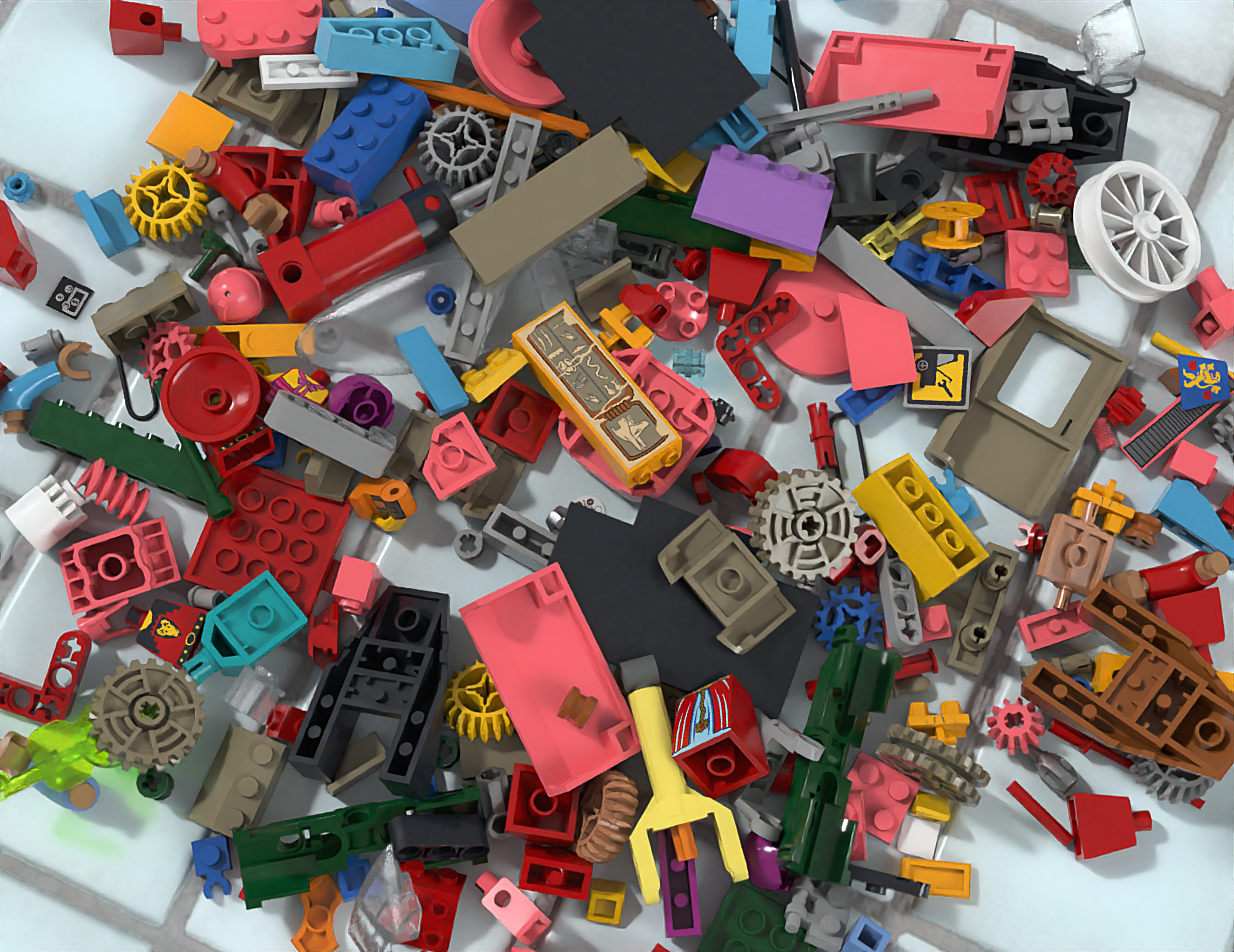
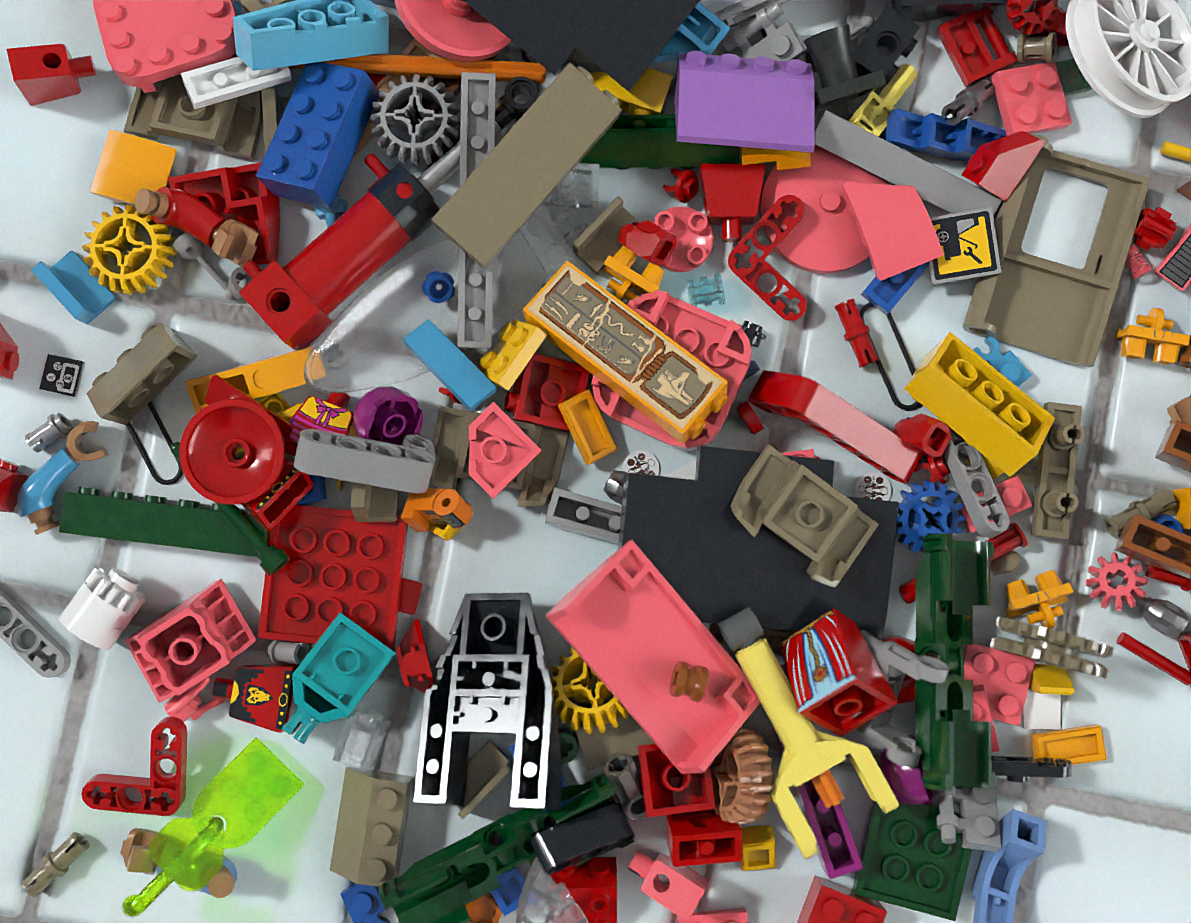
camera: 10 degrees left, 10 degrees up
coral piece [74,458,150,526] -> none
dark tan piece [88,658,206,774] -> none
dark green bush [136,768,174,801] -> none
coral gear [138,321,201,387] -> none
dark green plant [188,230,242,283] -> none
coral helmet [207,267,274,325] -> none
red bracket [266,704,307,744] -> none
coral piece [308,197,358,229] -> none
coral brick [332,555,383,617] -> none
light grey bush [453,529,484,561] -> none
pearl dark grey piece [611,231,677,279] -> none
dark tan piece [747,468,860,581] -> none
light orange piece [920,201,985,249] -> none
red plate [1013,523,1048,556] -> none
coral plate [1016,600,1092,653] -> none
nougat plate [1035,502,1115,612] -> none
none -> light orange tile [558,390,618,465]

